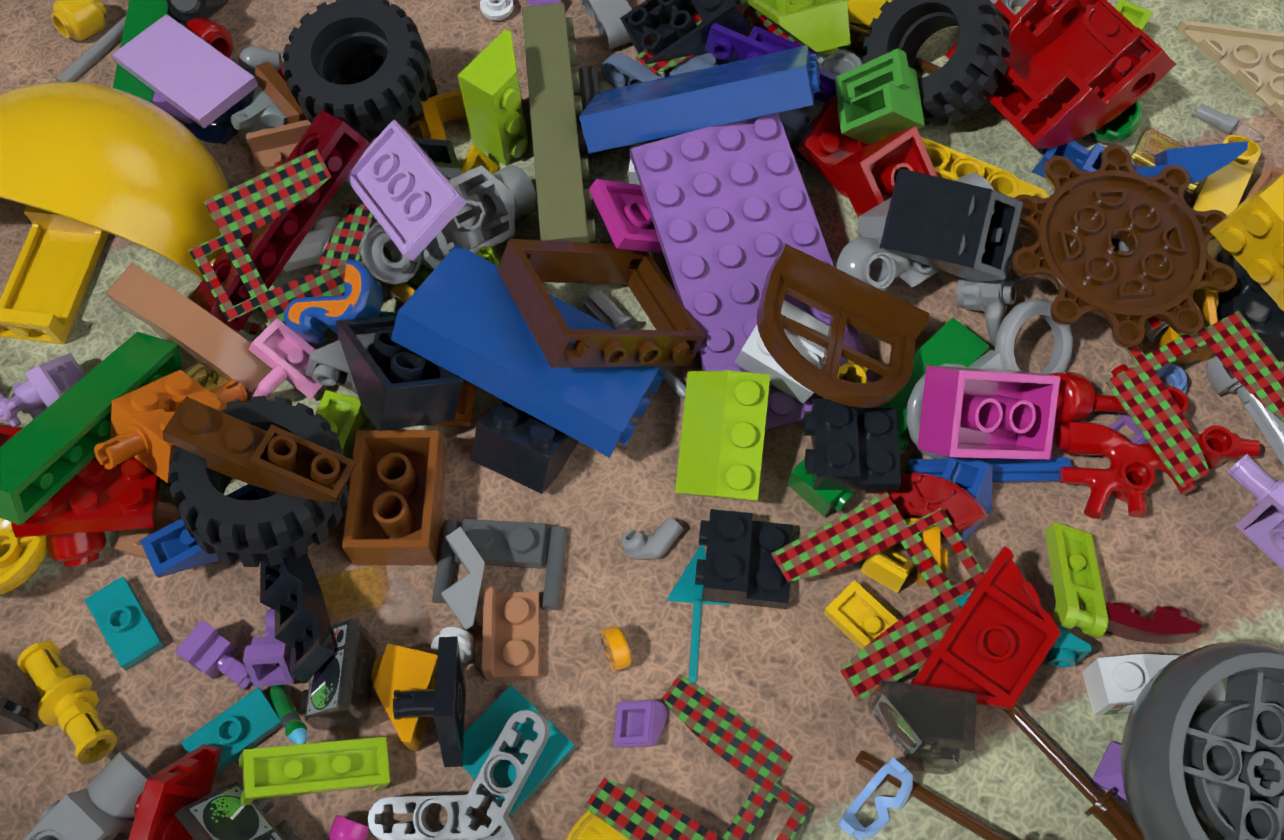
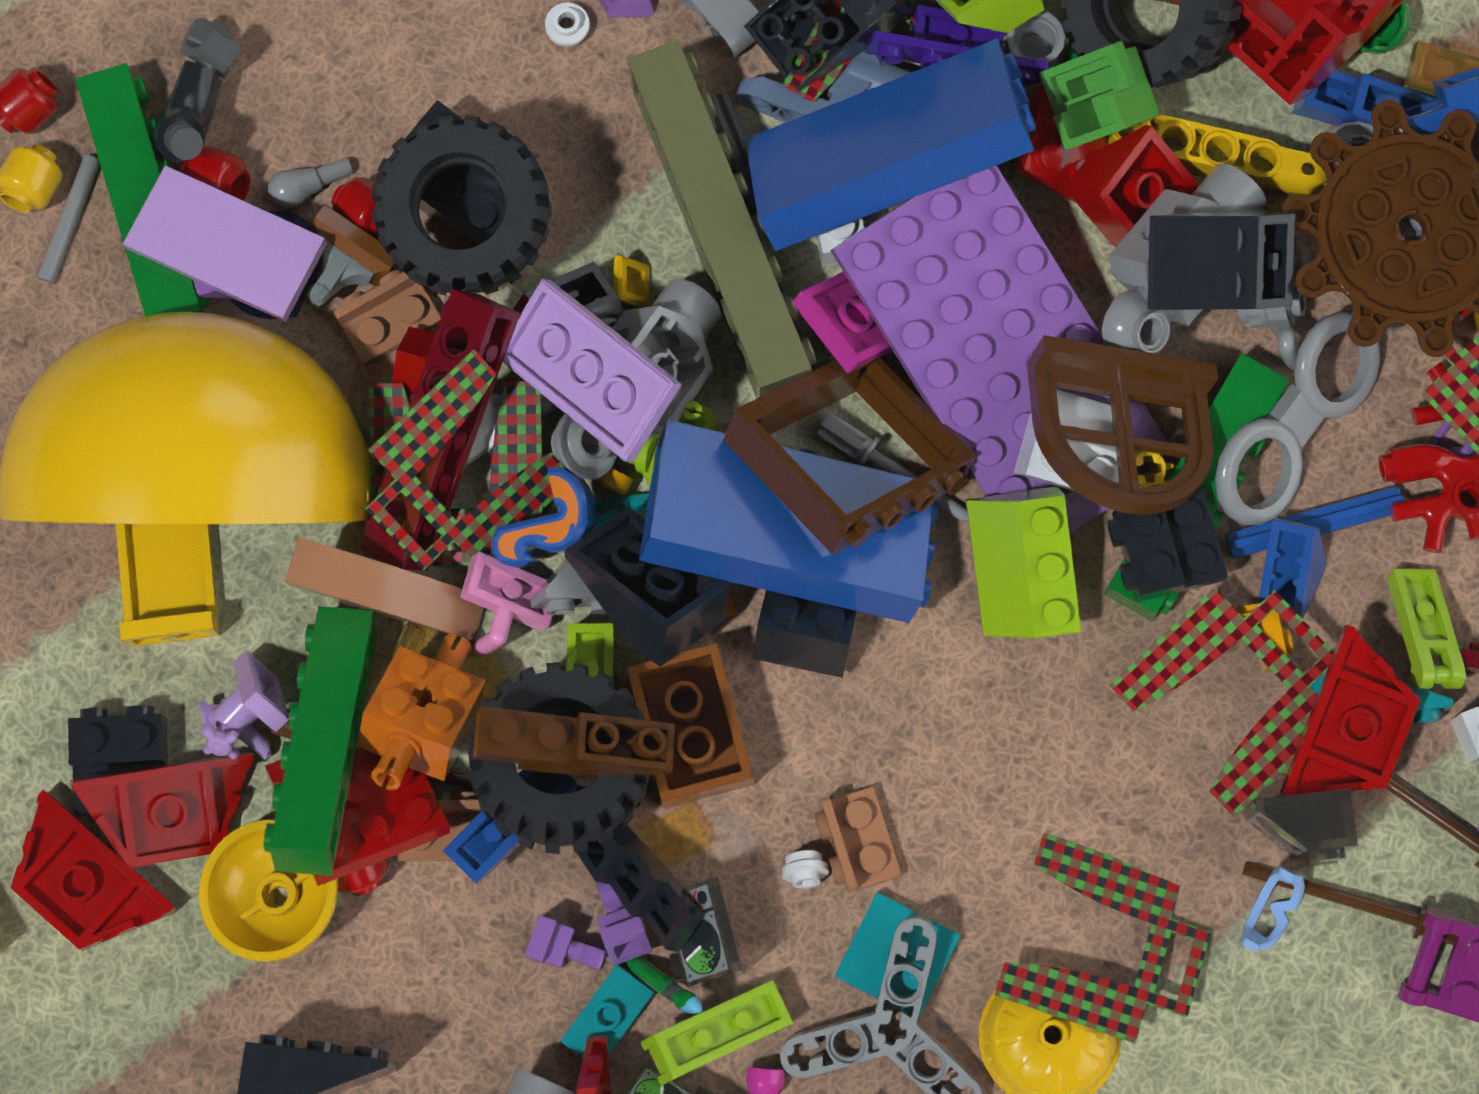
camera: 15 degrees left, 15 degrees up
yellow piece [17,641,118,764] -> none
teal plate [84,576,165,671] -> none
light orange slope [371,643,438,752] -> none
black tile [393,636,466,768] -> none
light orange bracket [419,89,466,140] -> none
dark grey plate [432,519,567,611] -> none
light grey slope [440,527,485,630] -> none
lime slope [457,28,528,166] -> none
light orange tile [600,625,631,672] -> none
medium lavender slope [613,700,670,748] -> none
light grey arm [621,518,684,560] -> none
teal piece [666,545,730,683] -> none
black plate [695,509,793,609] -> none
yellow plate [823,580,899,650] -> none
yellow slope [860,547,915,594] -> none
red tile [877,473,989,534] -> none
dark pink brick [917,365,1060,460] -> none
red head [1047,372,1096,425] -> none

